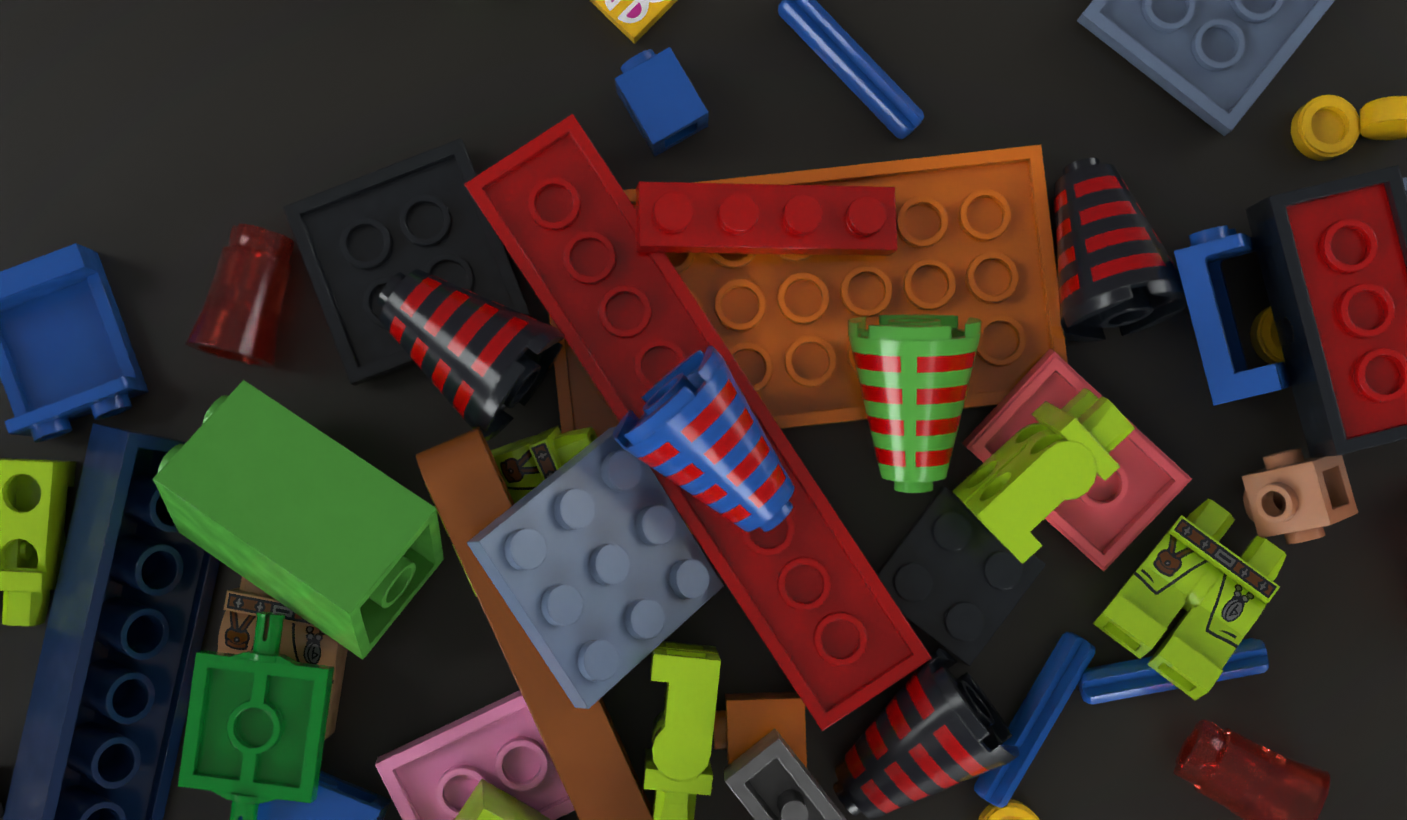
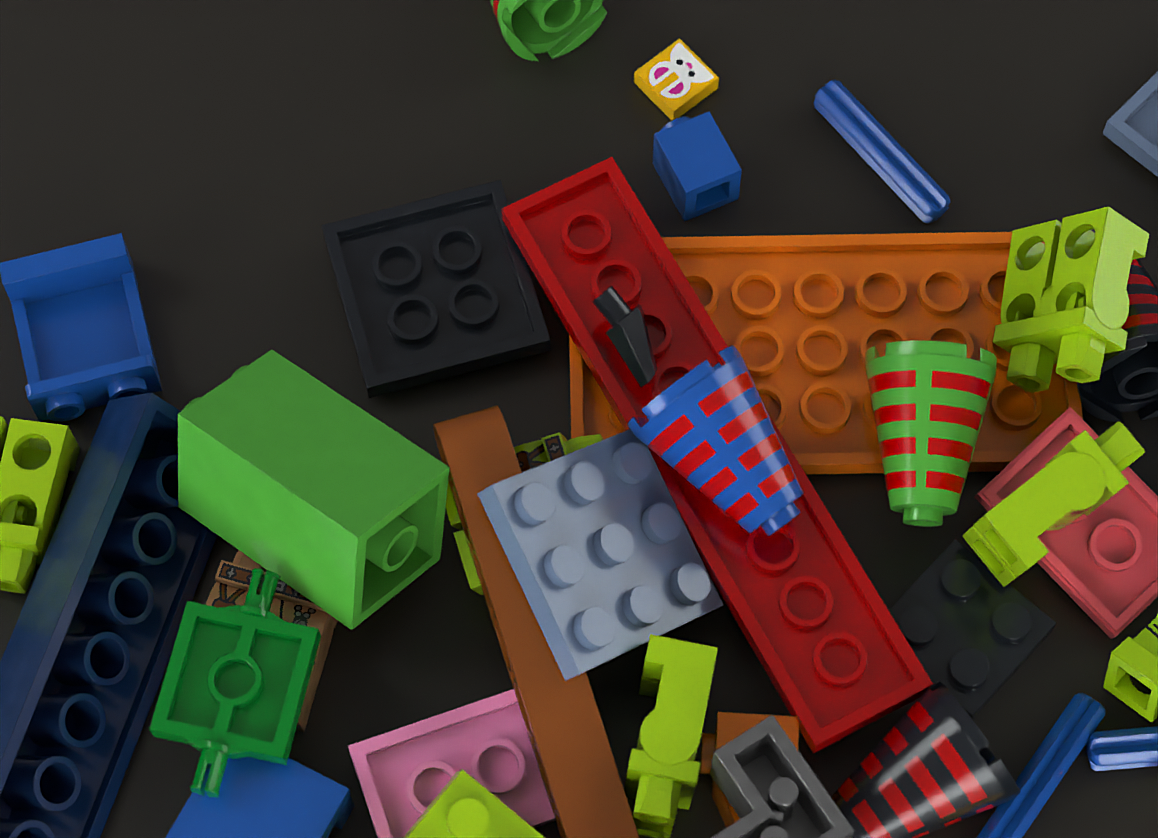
camera: 10 degrees right, 20 degrees down
clear red plant [185,223,294,368] -> none
black cone [377,269,565,441] -> none
red plate [636,181,897,256] -> none
none -> black bar [592,285,657,387]
none -> lime hips [993,206,1149,393]

